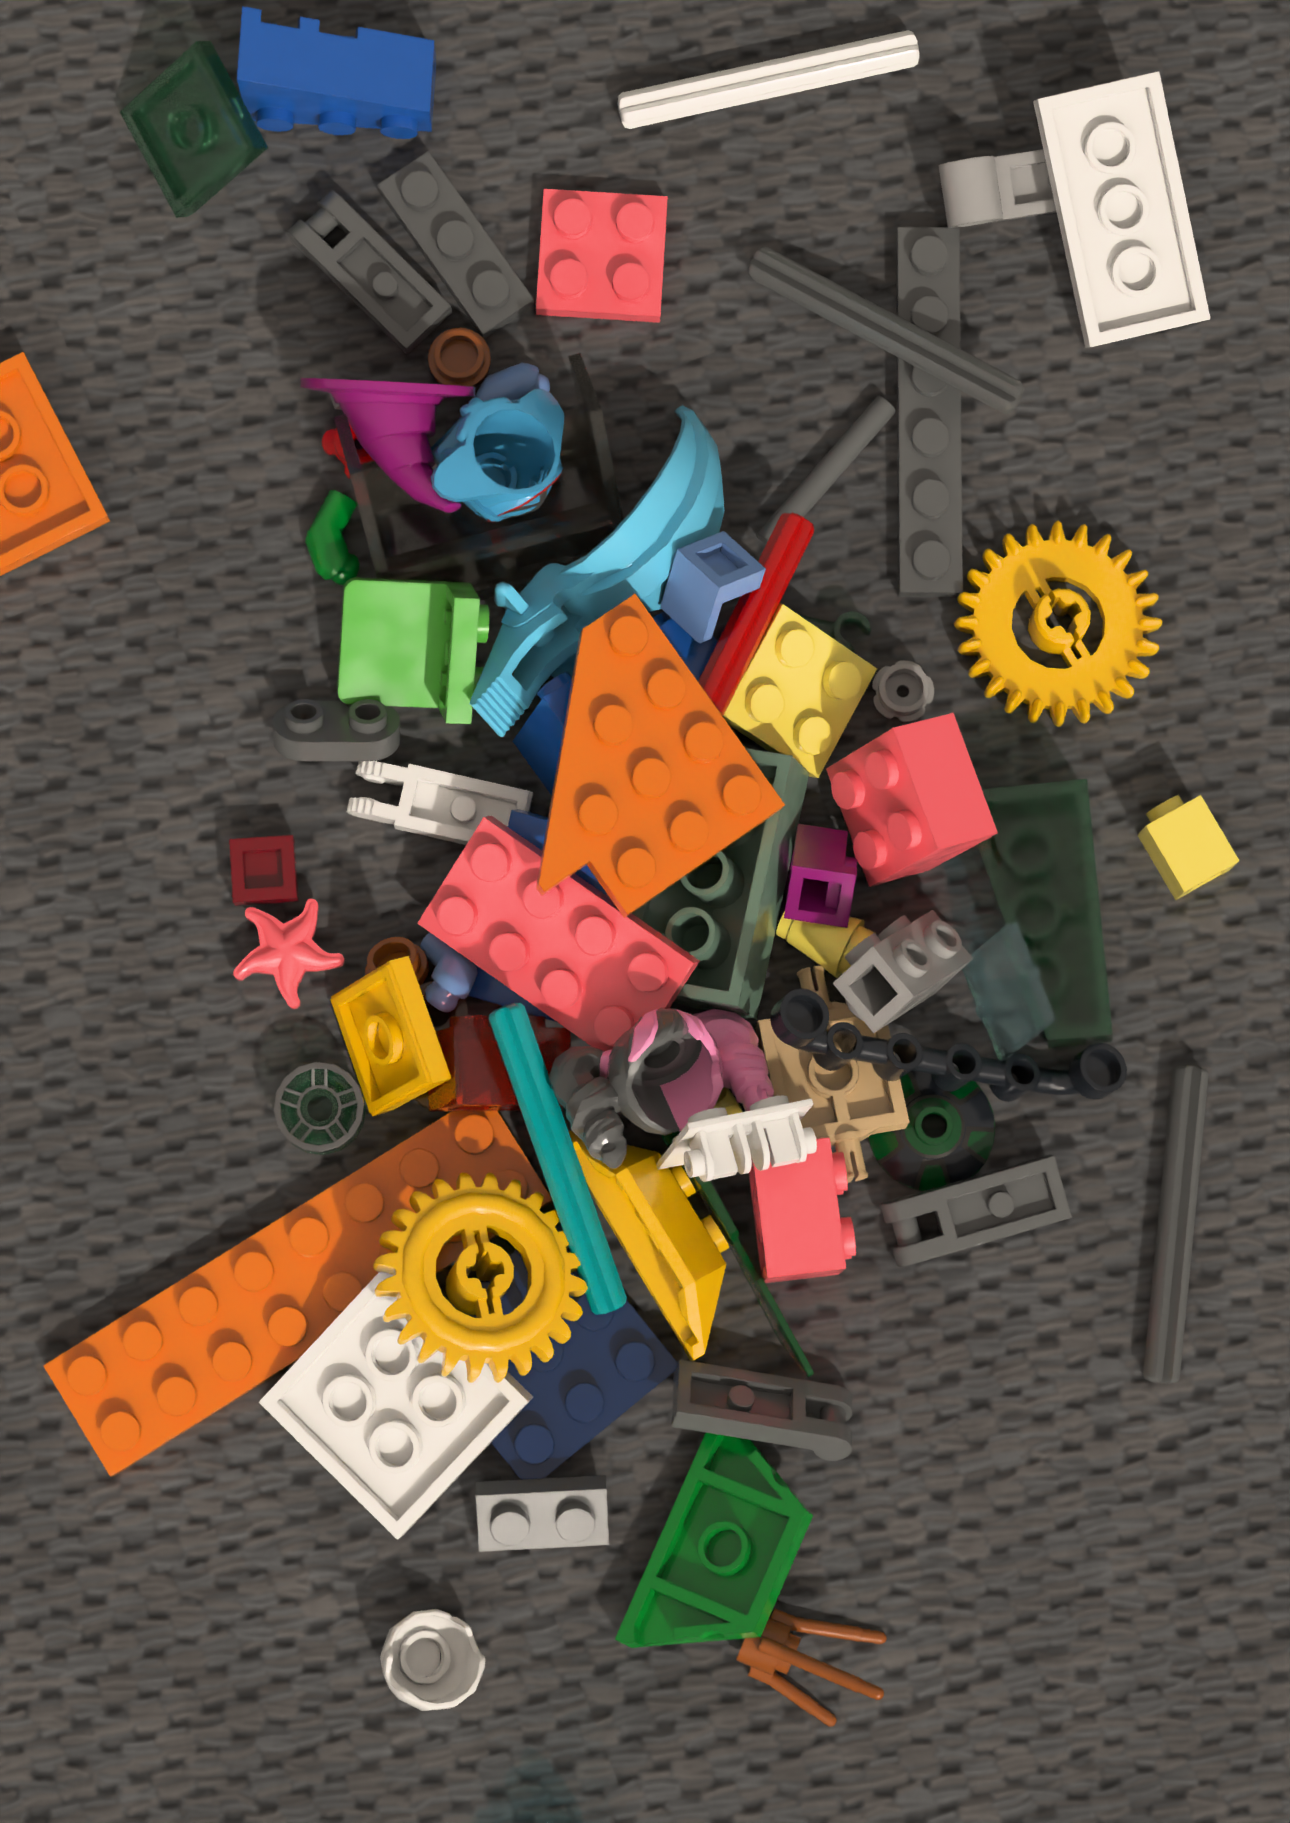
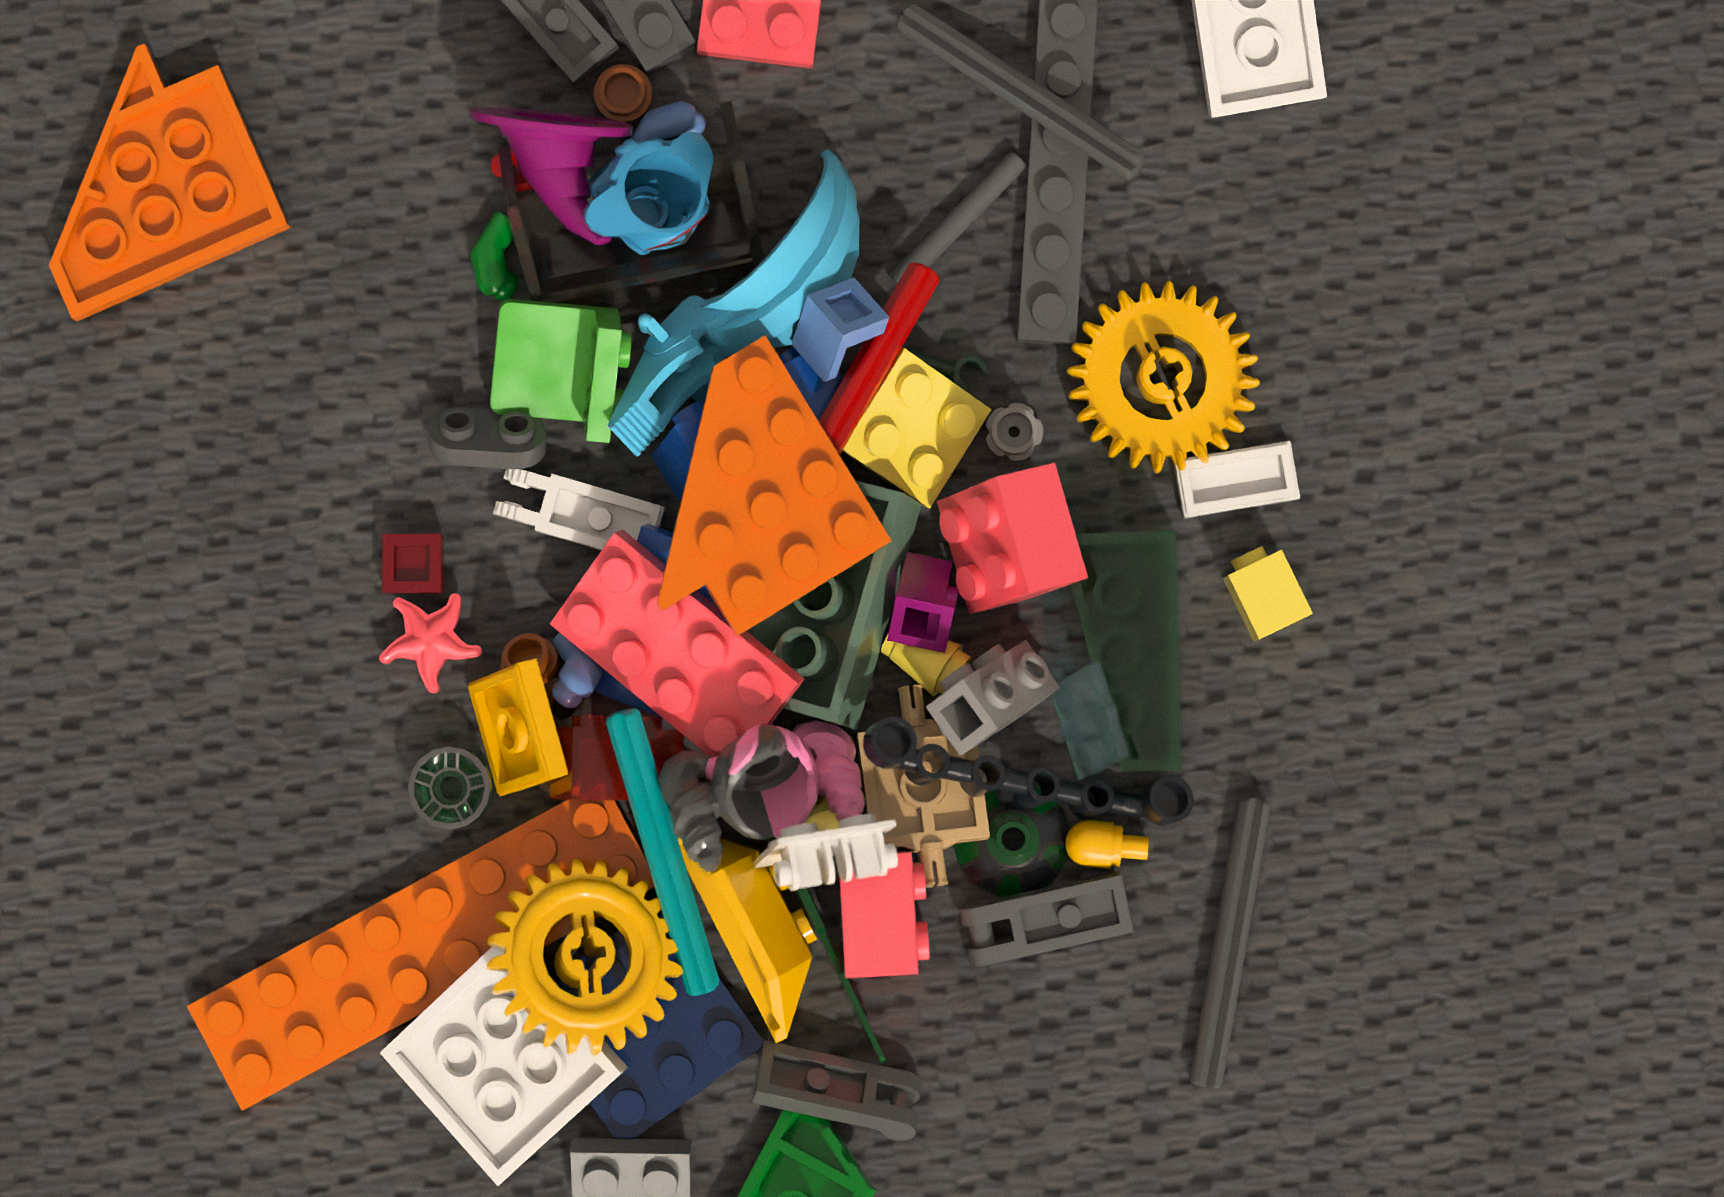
camera: 15 degrees right, 5 degrees up
none -> yellow cylinder [1065,820,1149,869]
none -> white tile [1174,441,1300,519]

